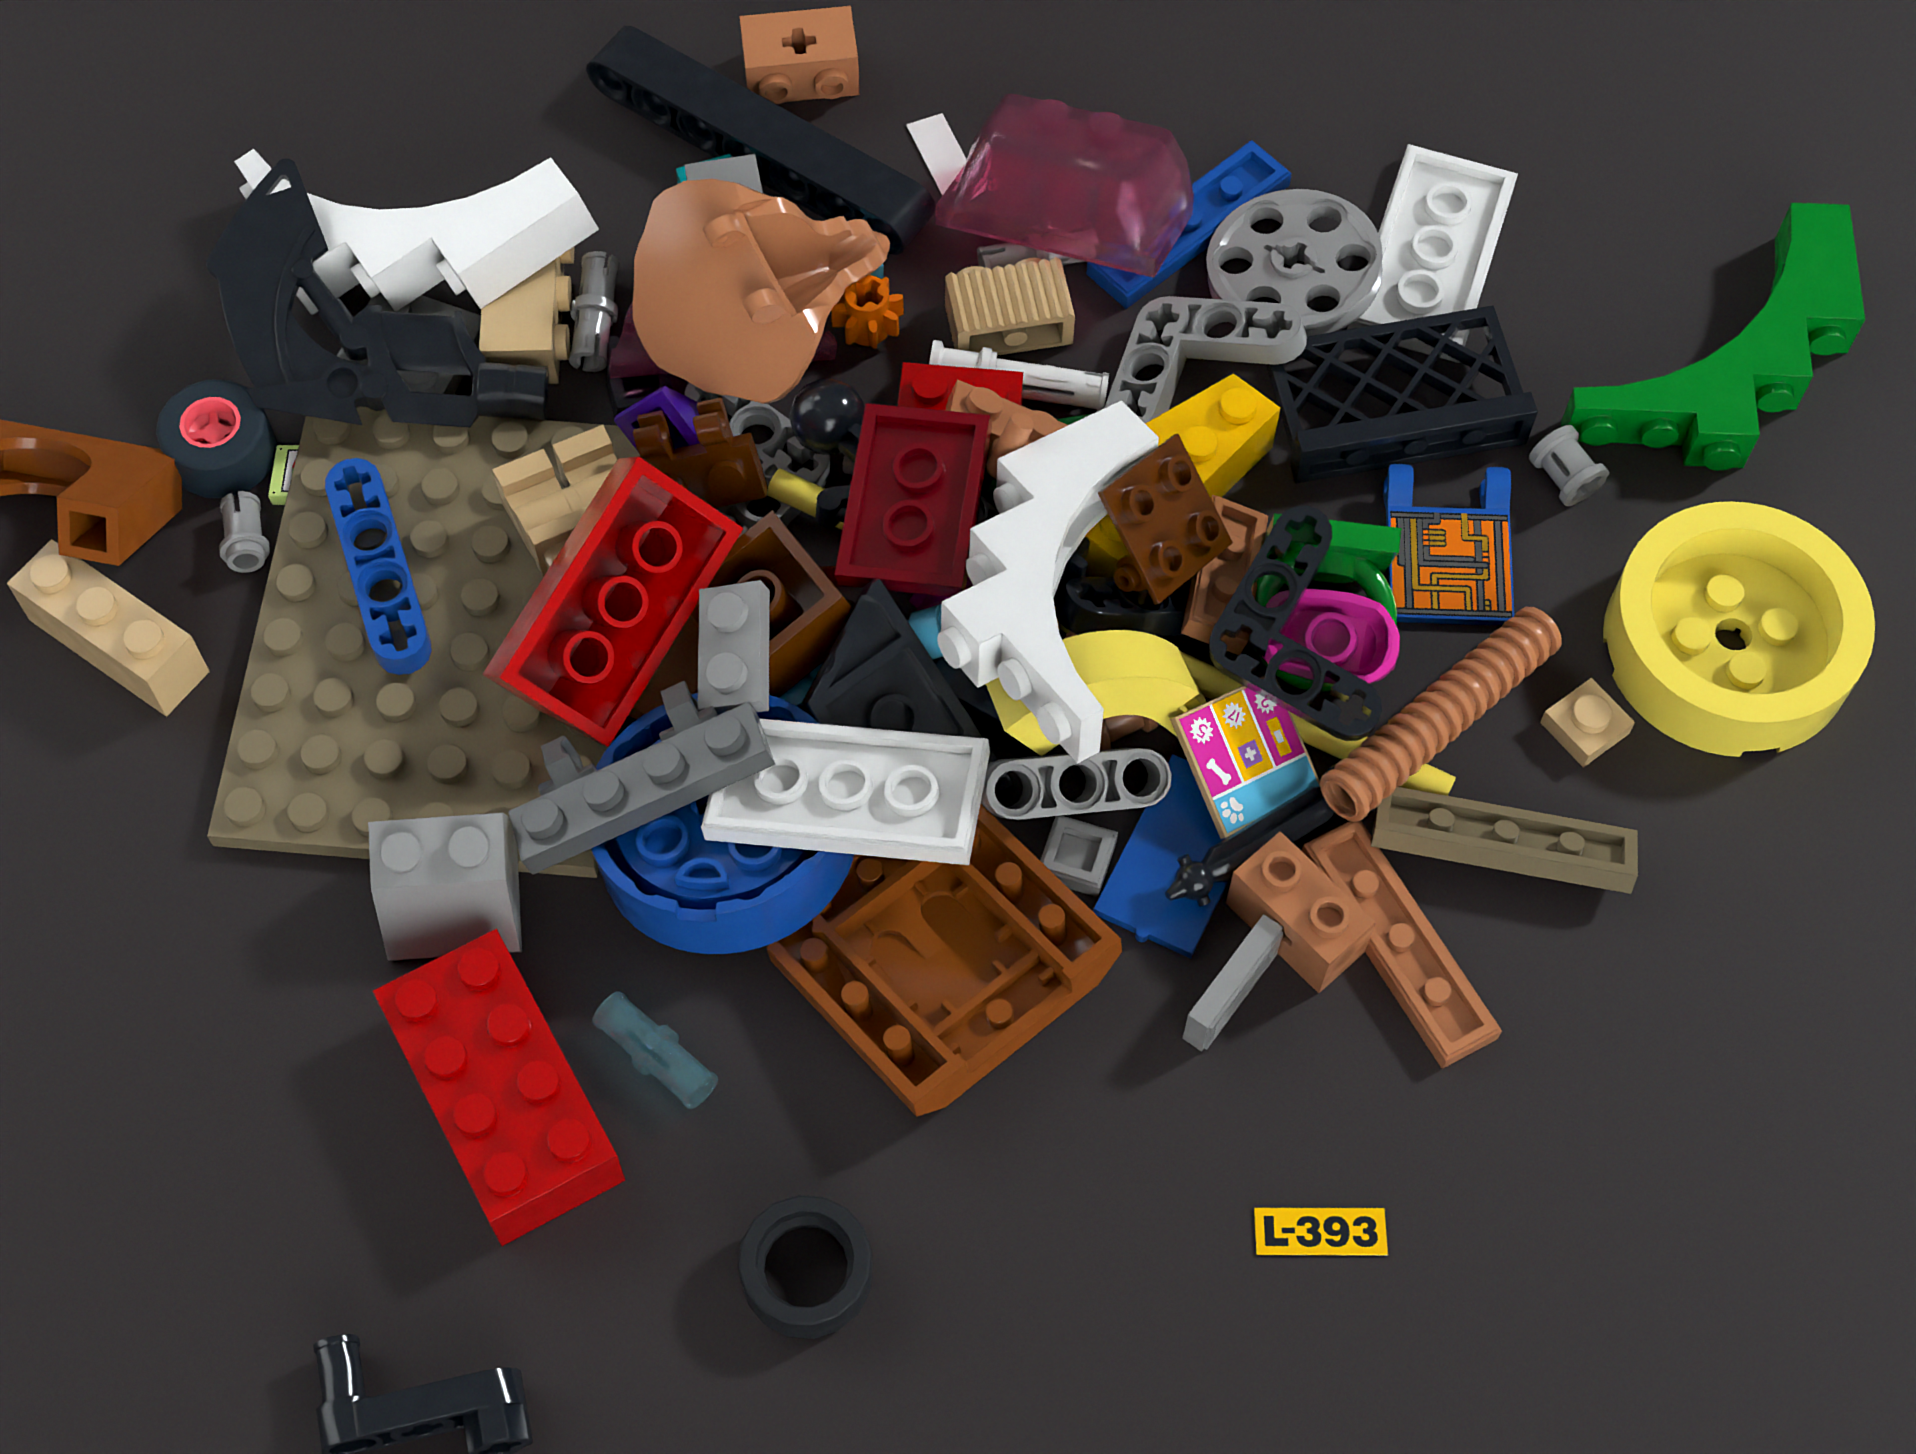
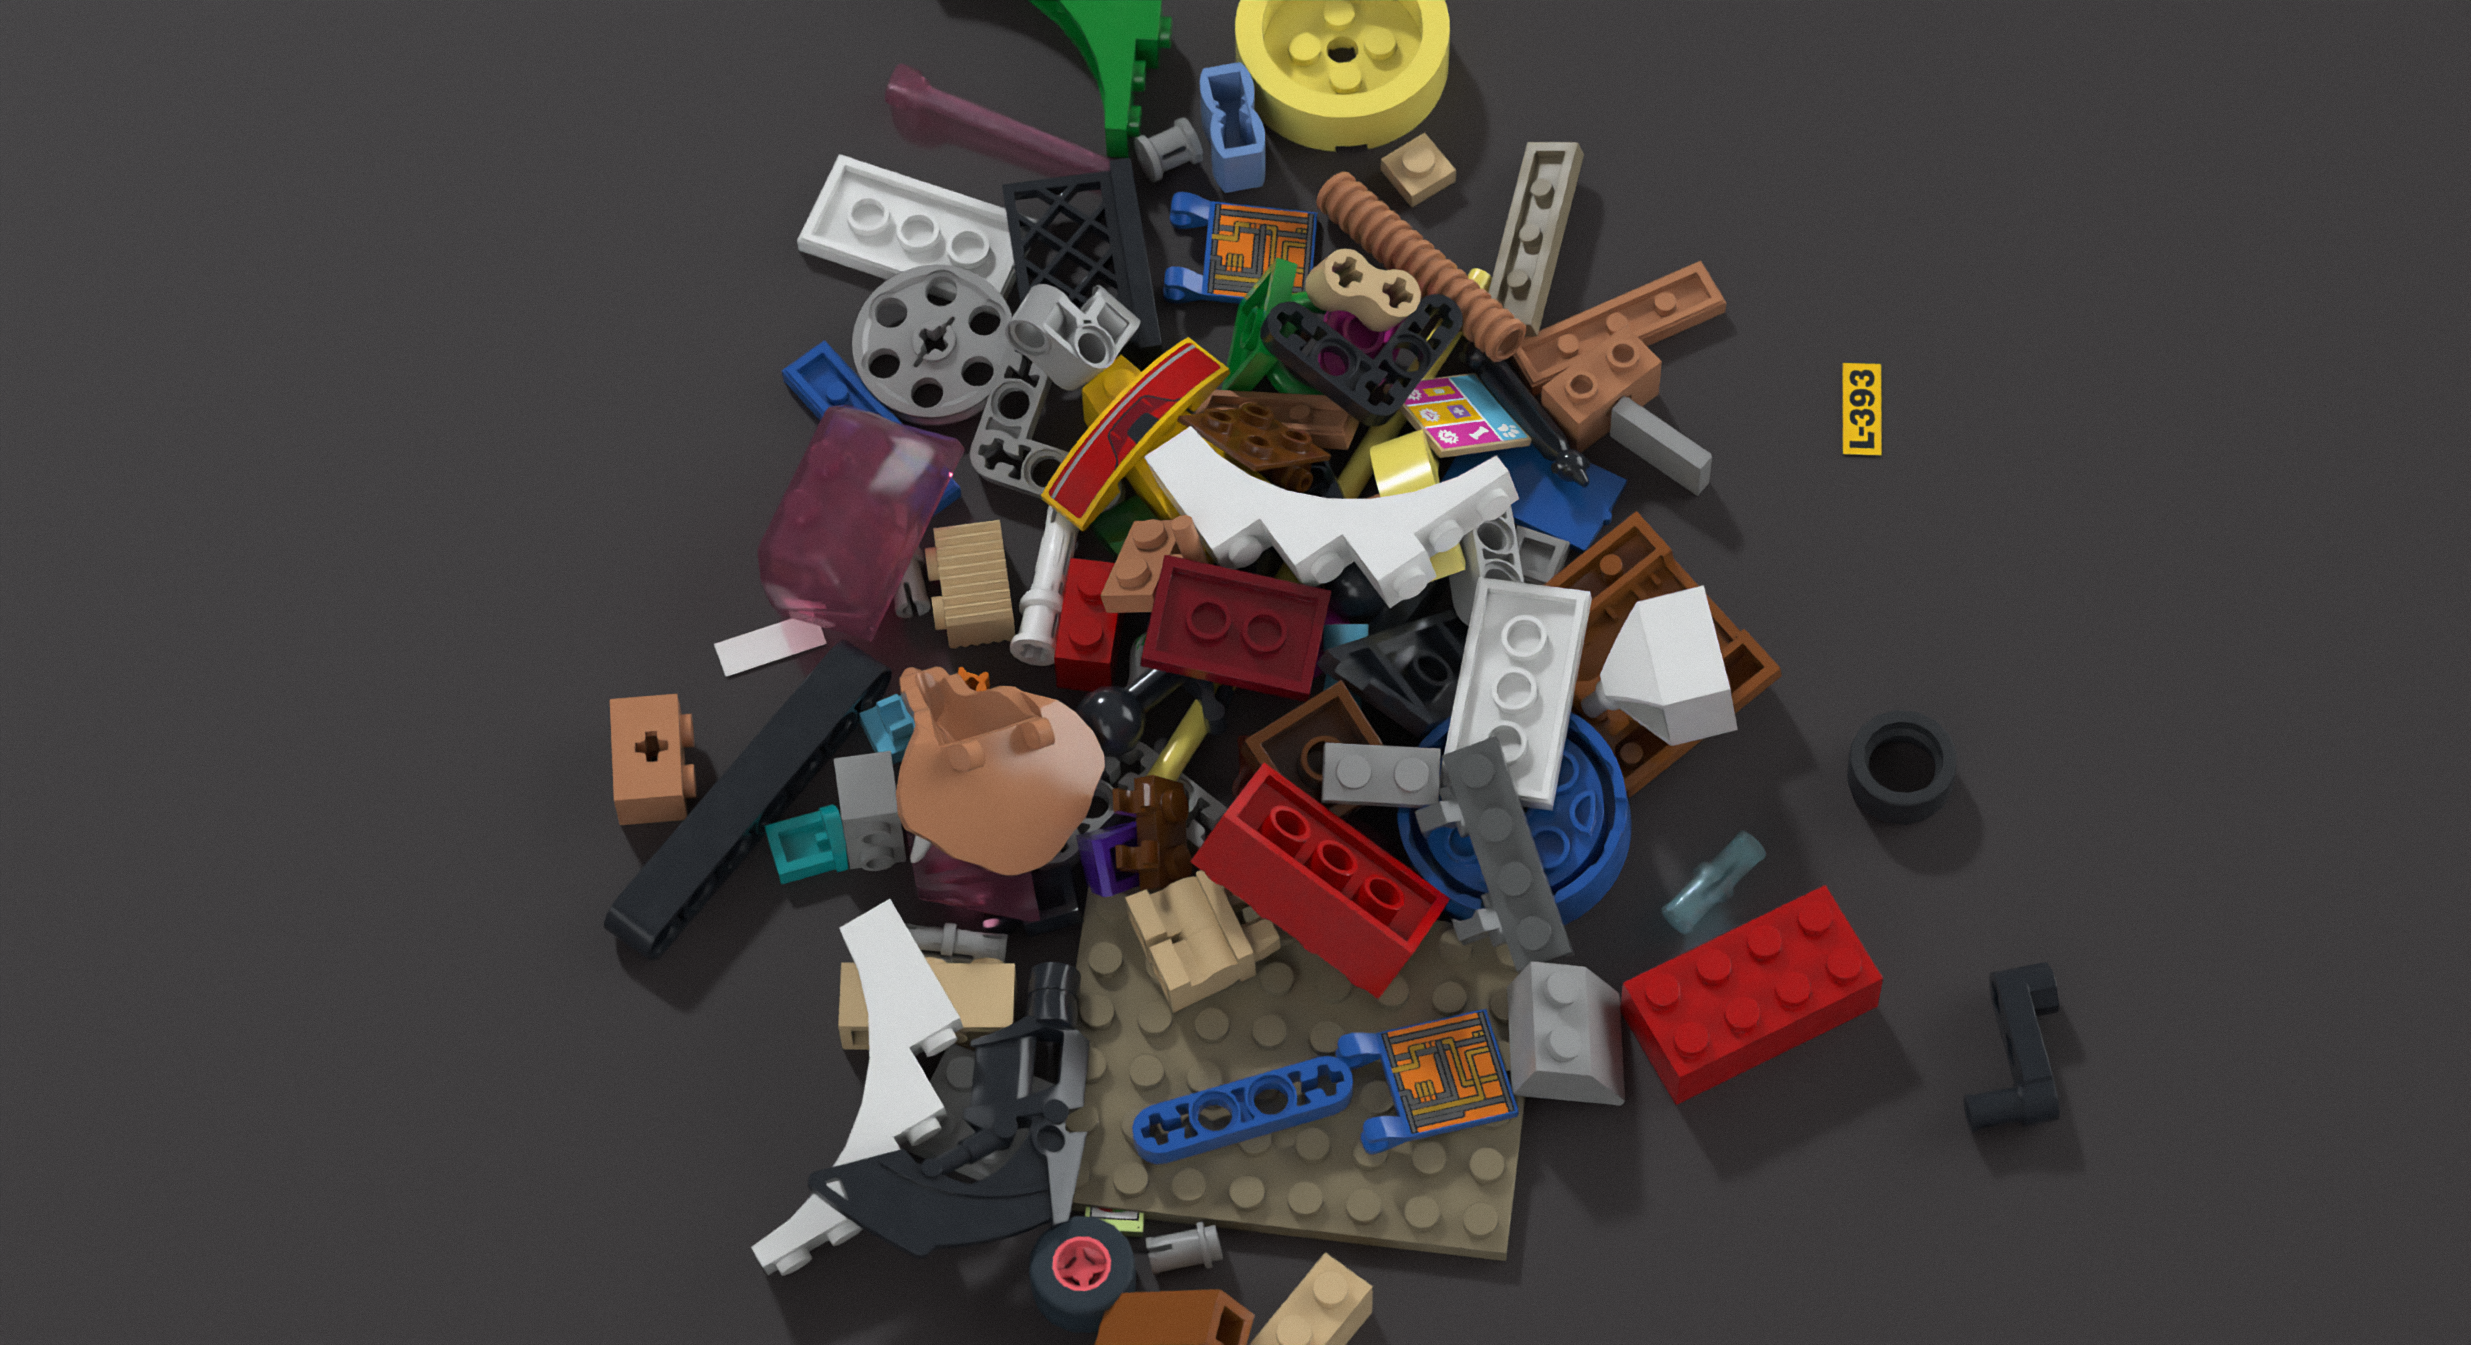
camera: 85 degrees left, 0 degrees up
none -> clear pink piece [885,63,1112,173]
none -> light grey piece [1005,284,1141,391]
none -> slope [1041,337,1230,532]
none -> medium blue brick [1200,62,1266,193]
none -> tan axle [1305,248,1421,332]
none -> flag [1335,1009,1519,1154]
none -> white piece [1581,585,1738,746]

